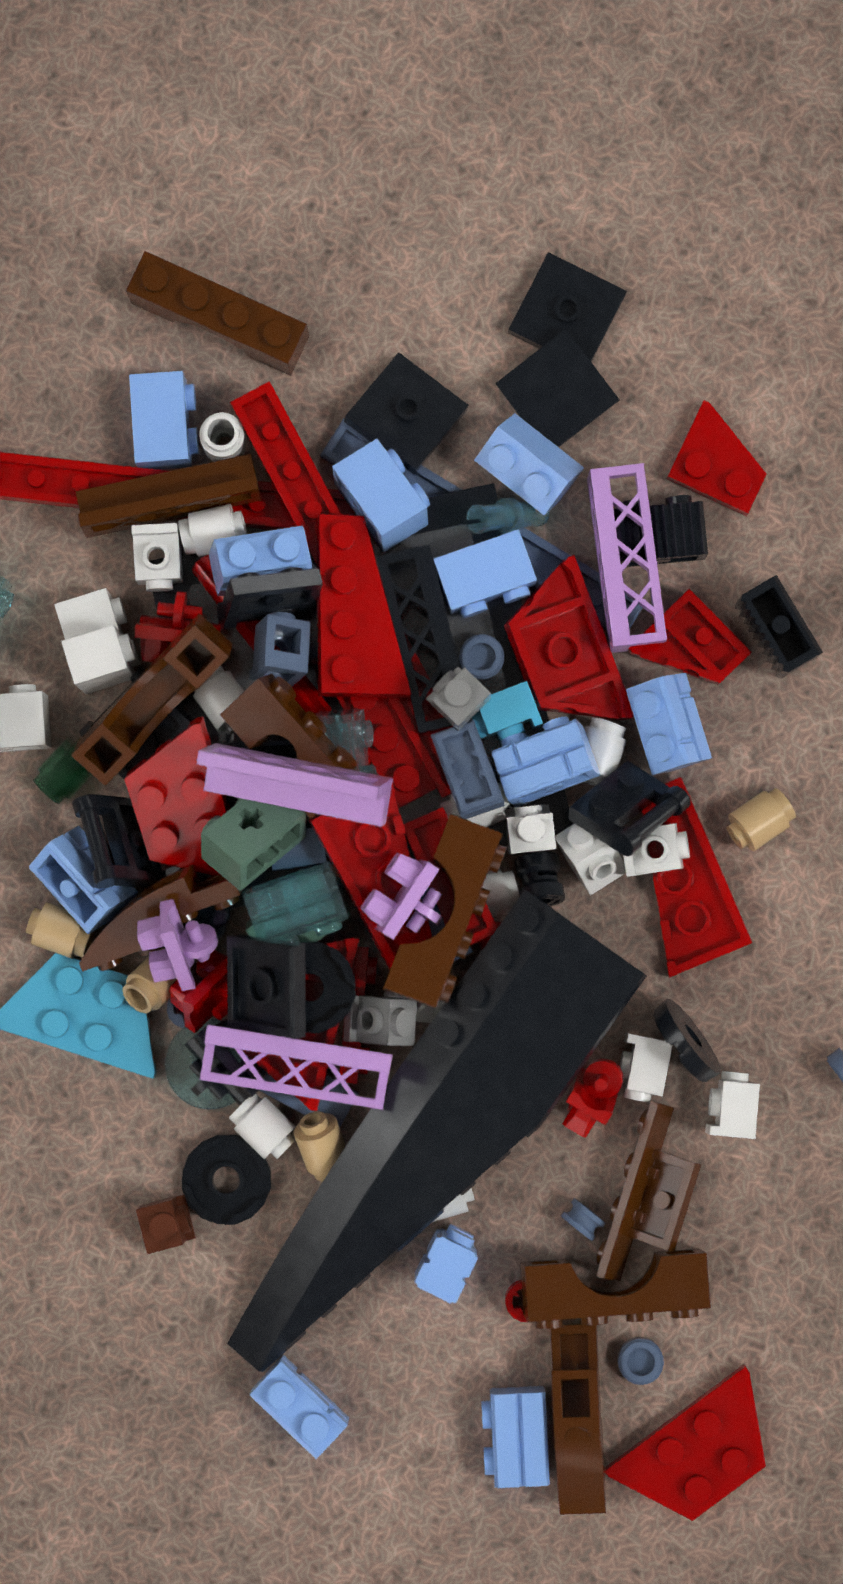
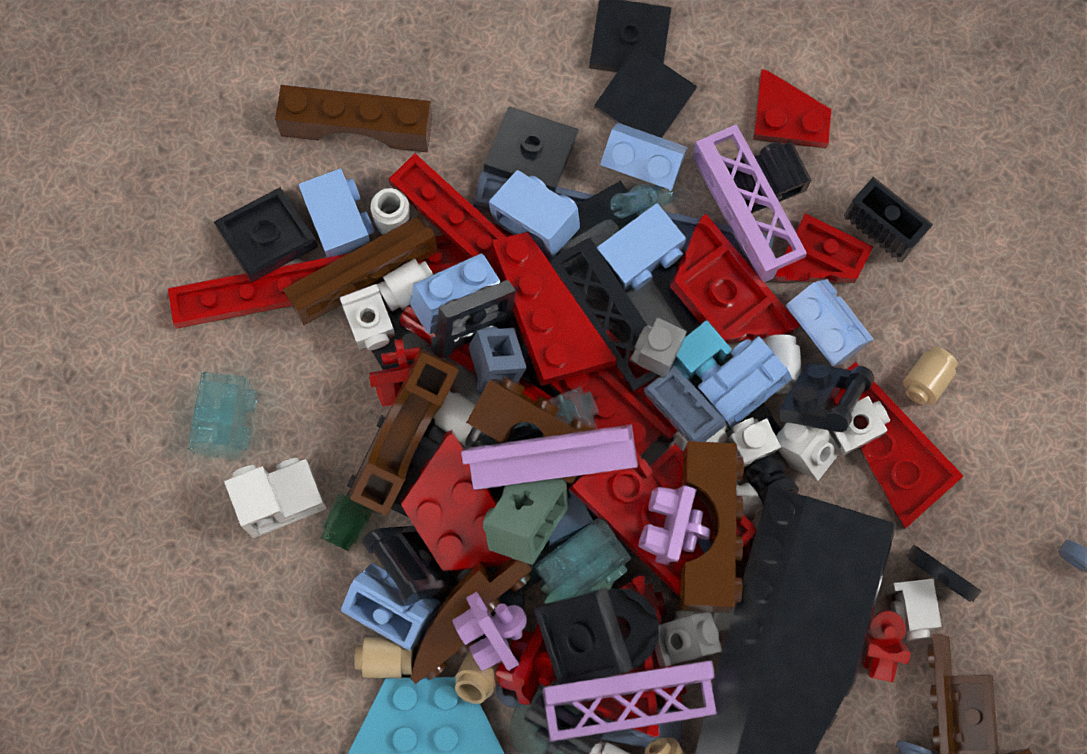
camera: 25 degrees left, 10 degrees down
white brick [54,588,141,694] -> none
sand blue tile [459,634,504,680] -> none
white brick [705,1071,760,1139] -> none
none -> black tile [214,187,318,283]

